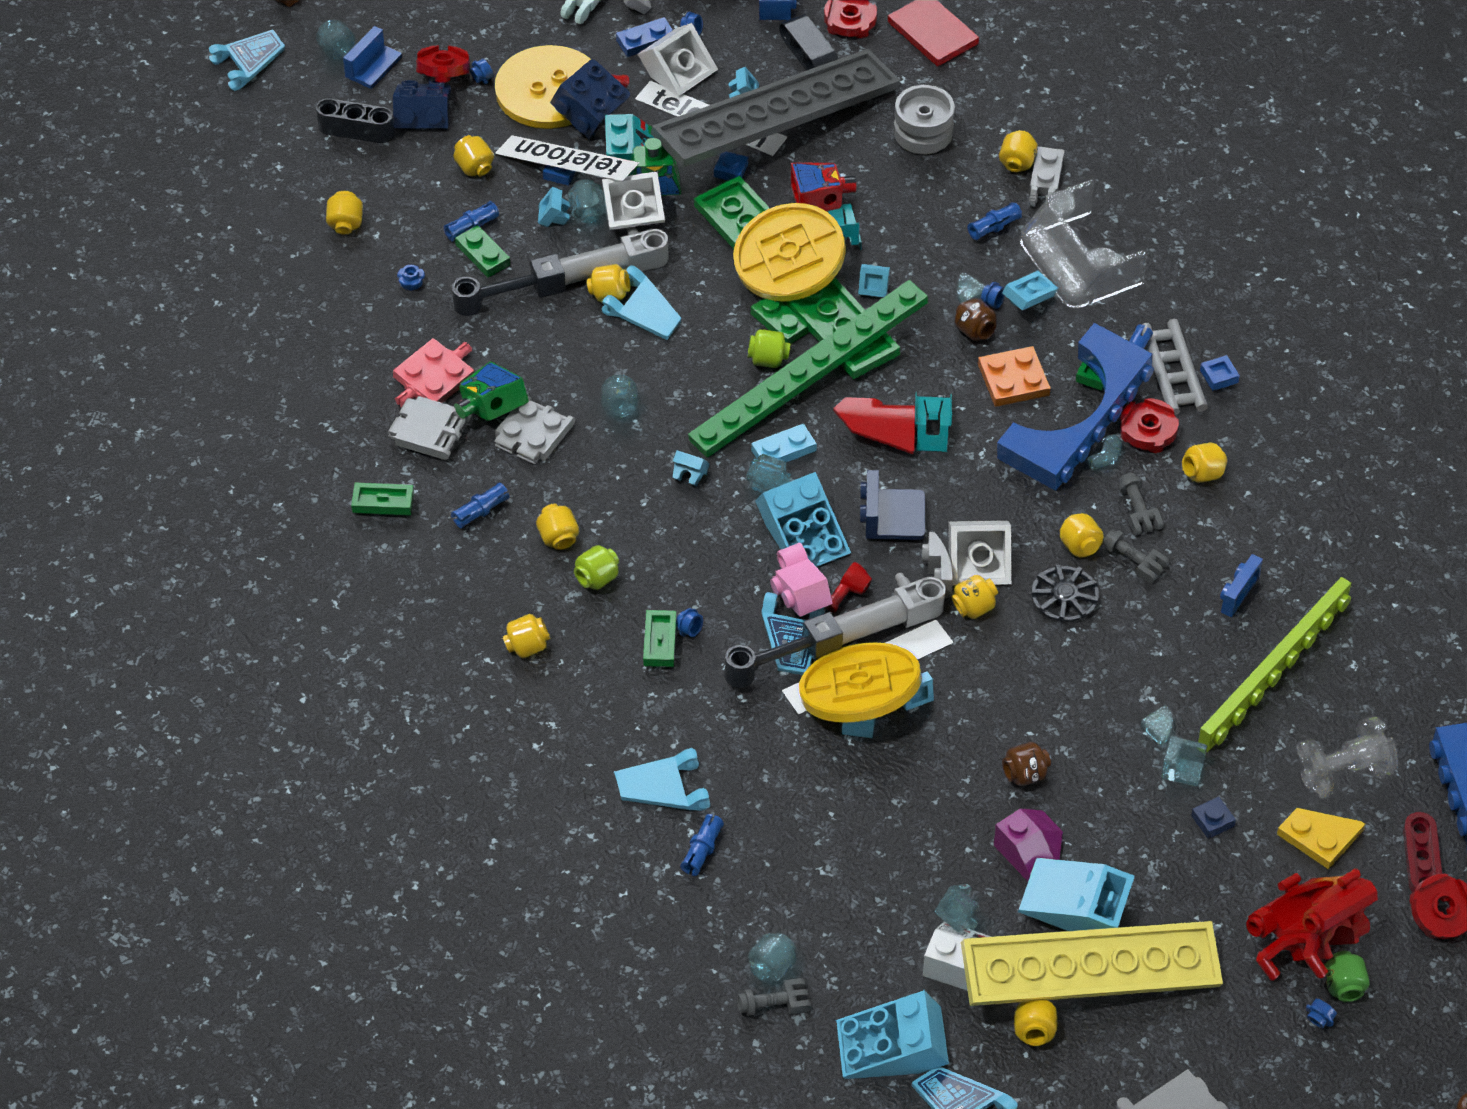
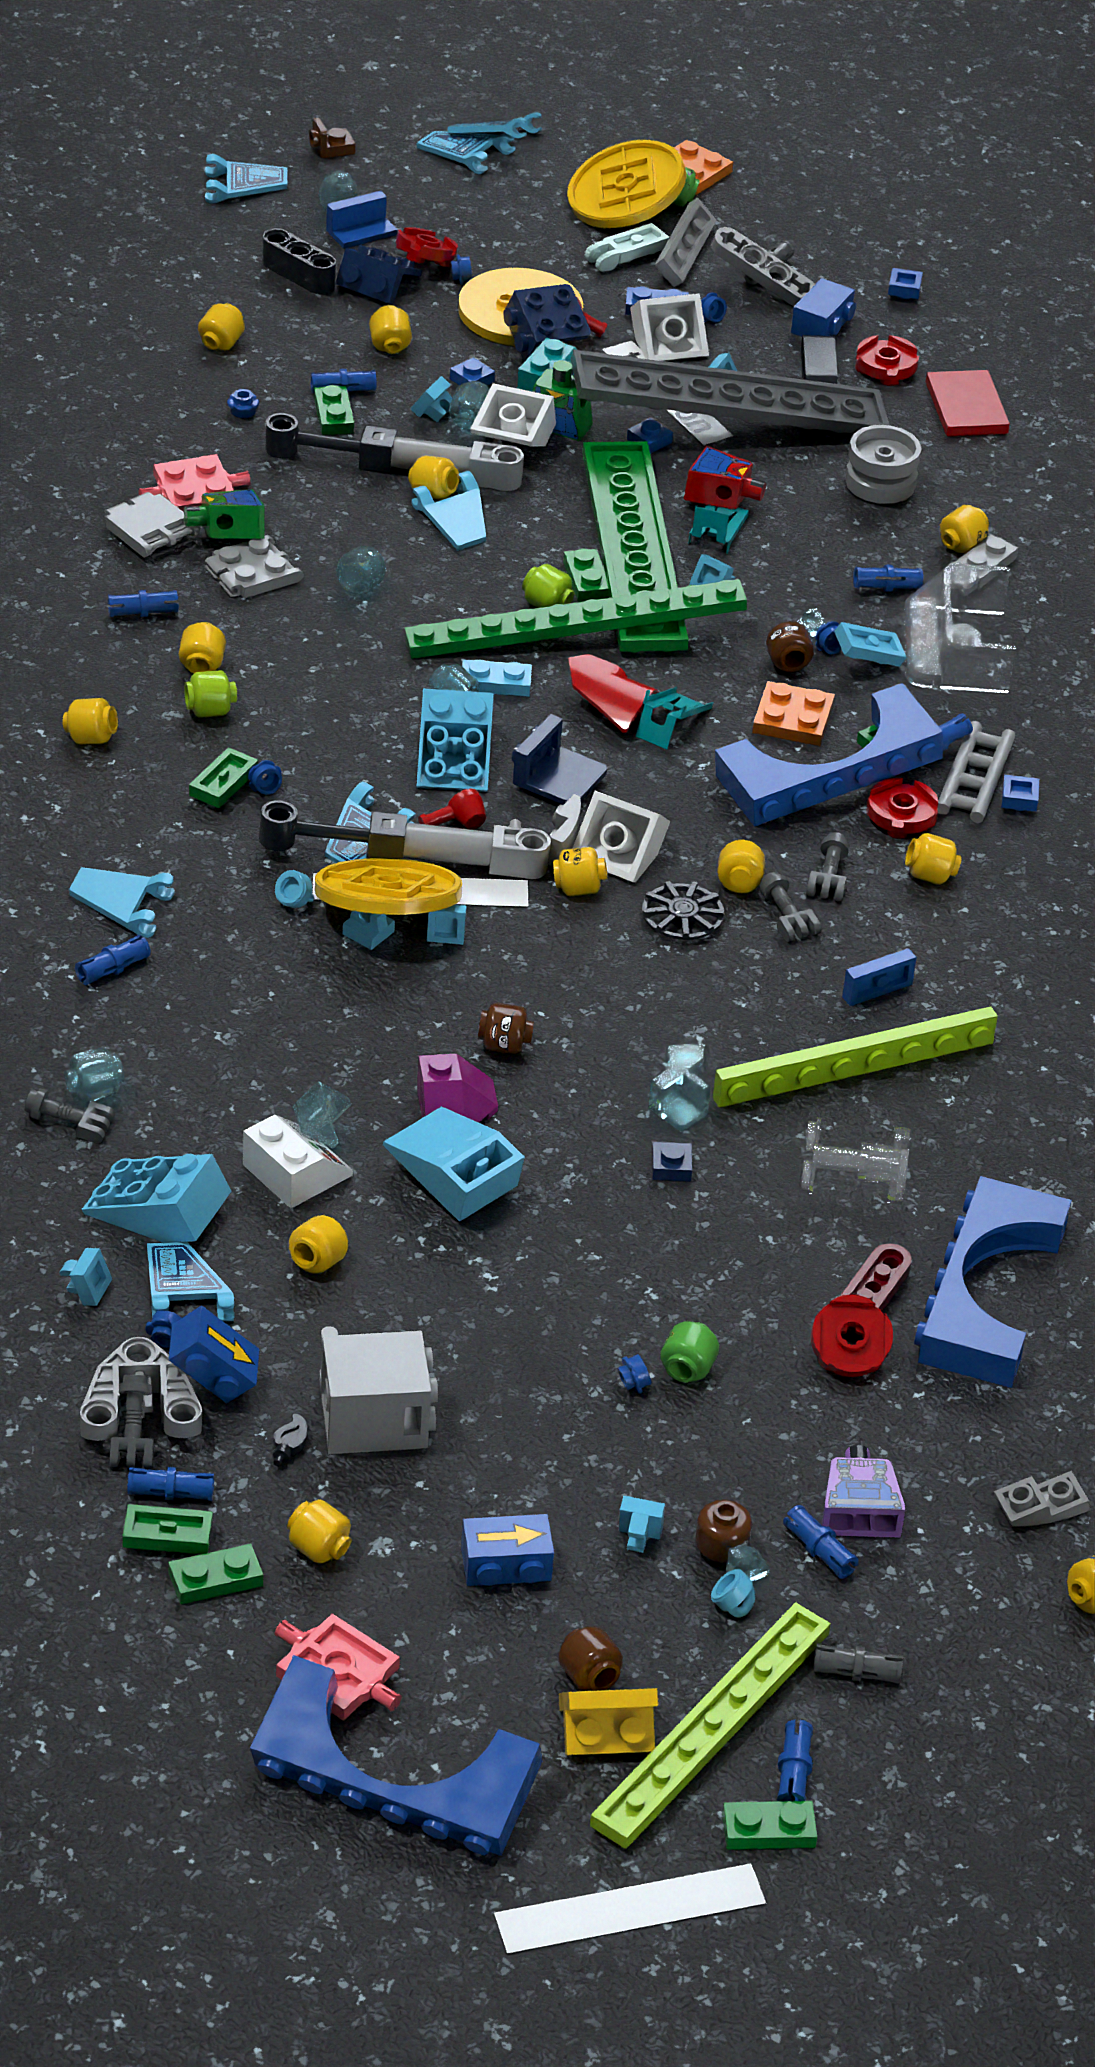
camera: 25 degrees right, 10 degrees down
green plate [351,482,414,515] -> none
white sticker [495,135,639,181] -> none
medium azure tile [673,450,710,486] -> none
yellow plate [733,203,846,301] -> none
bright pink hinge [770,542,833,617] -> none
light yellow plate [960,921,1223,1006] -> none
clear light blue arm [1088,435,1122,470] -> none
red piece [1246,869,1378,980] -> none
yellow wing [1277,808,1365,869] -> none
none -> medium azure tile [275,870,315,908]

